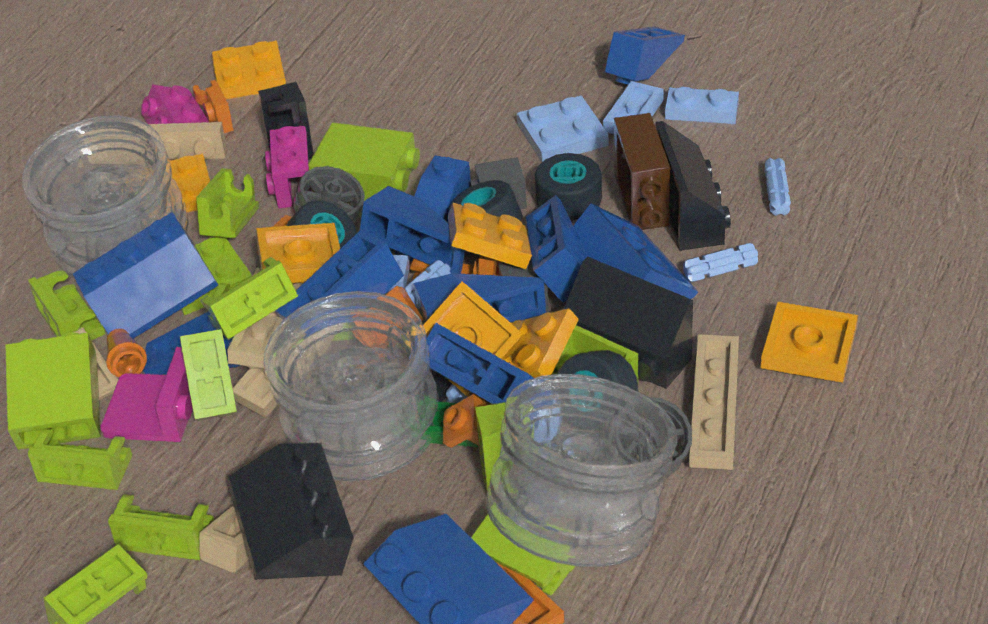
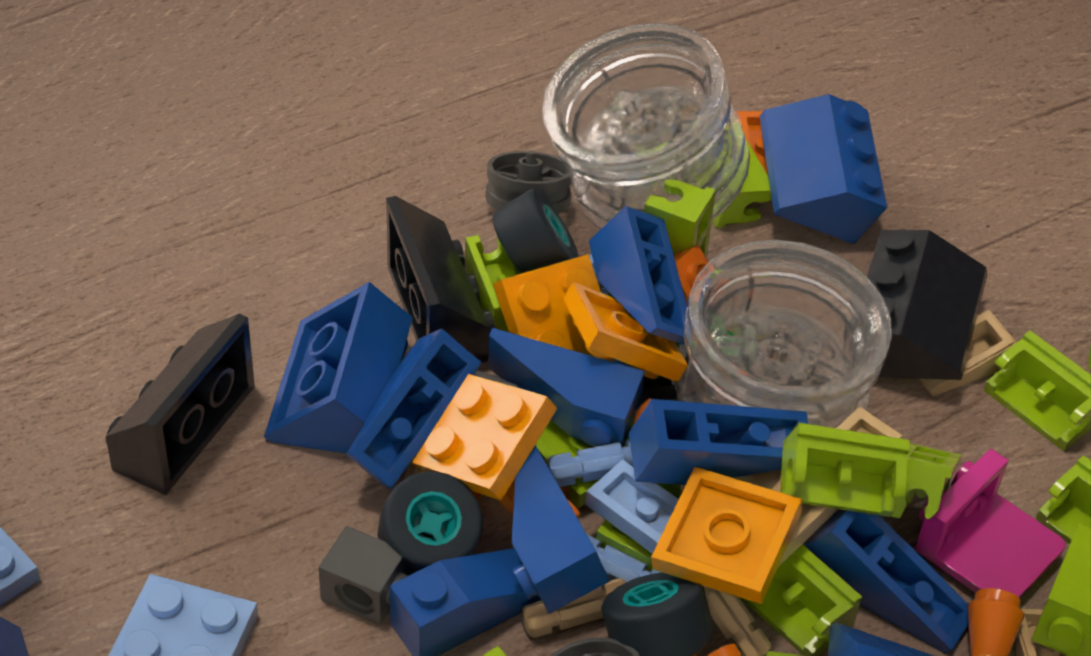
camera: 150 degrees left, 5 degrees up
black wheel [535,153,602,220] -> none
light blue plate [603,81,664,134] -> none
reddish brown window [614,113,670,230] -> none
light blue axle [683,243,758,282] -> none
tan plate [689,334,739,470] -> none
light orange plate [761,302,858,383] -> none
light blue axle [764,158,791,216] -> none

